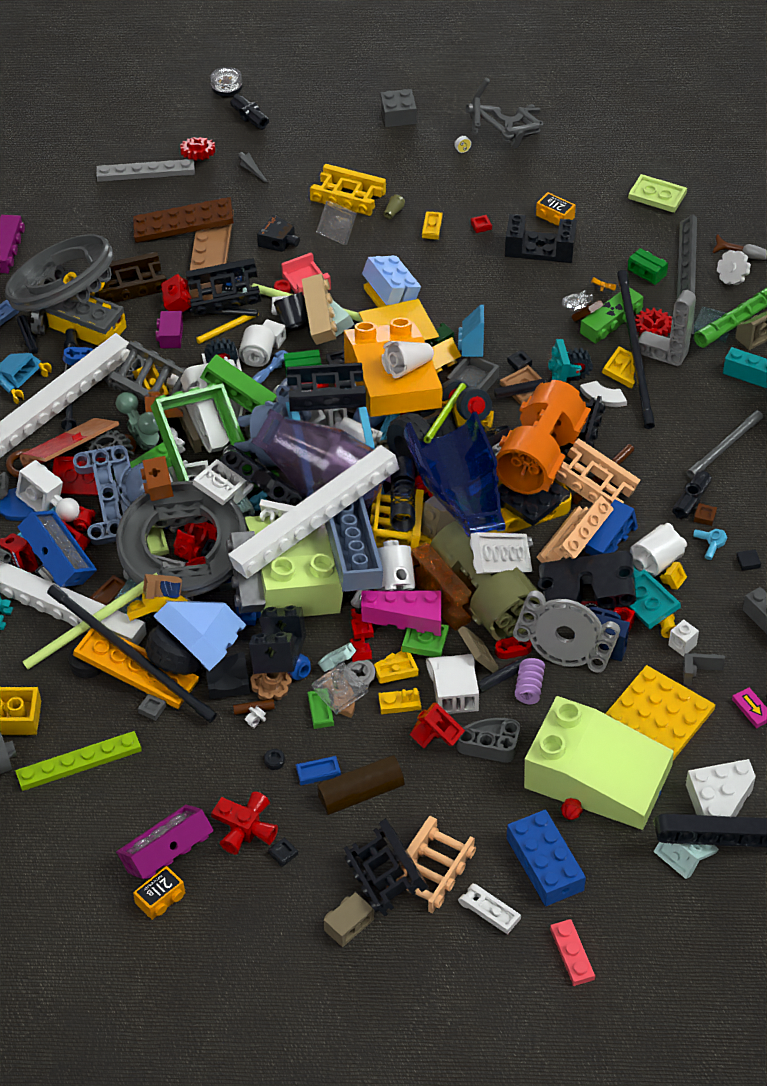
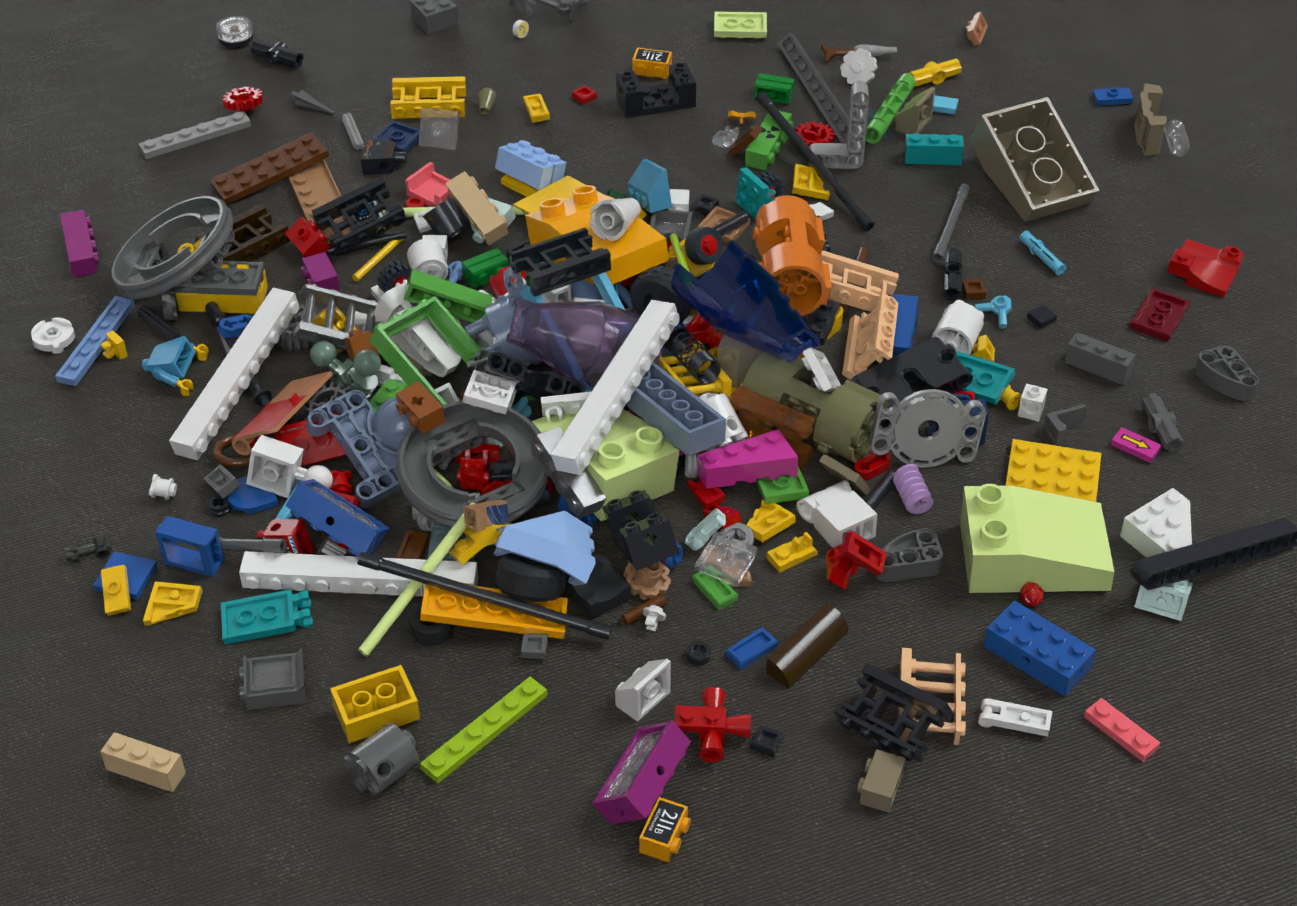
camera: 25 degrees left, 5 degrees down
none -> light grey axle [342,113,364,150]
none -> dark blue plate [374,120,424,152]
none -> white slope [615,659,671,722]
none -> white brick [669,189,689,212]

